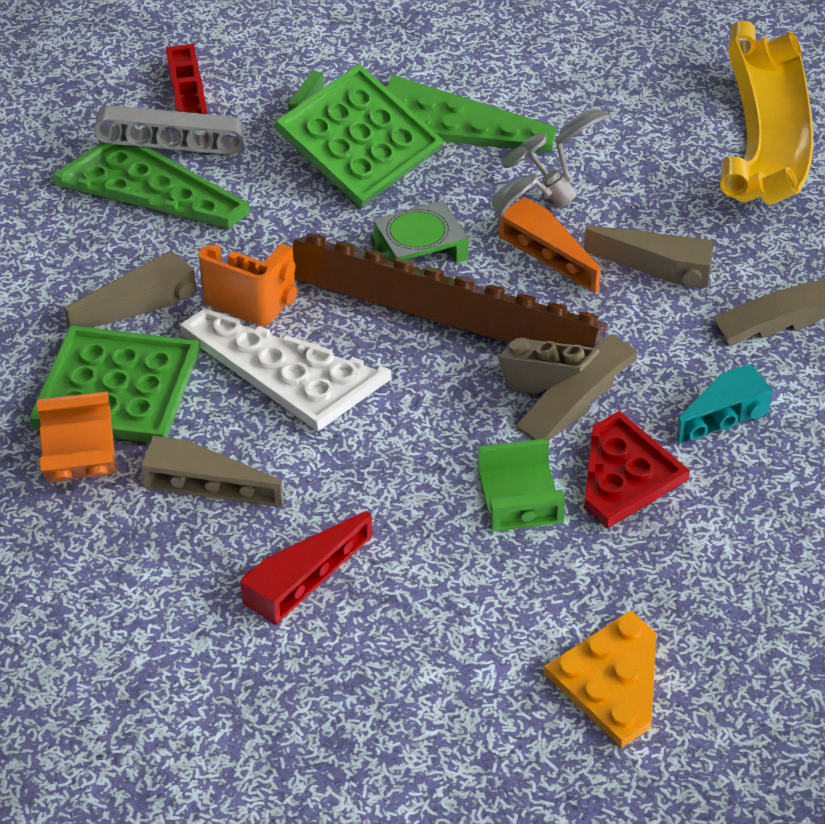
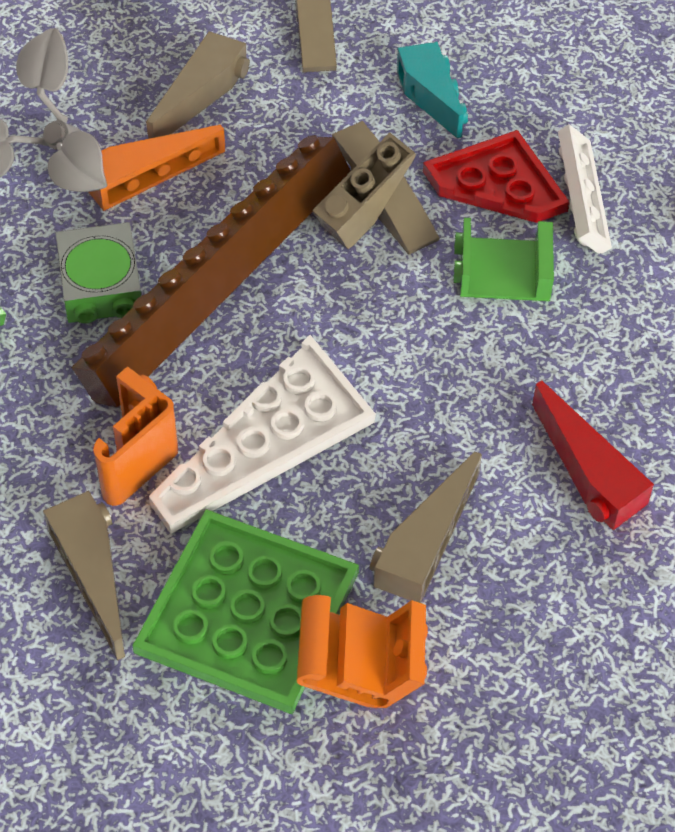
camera: 80 degrees left, 10 degrees up
none -> white plate [558,124,612,253]

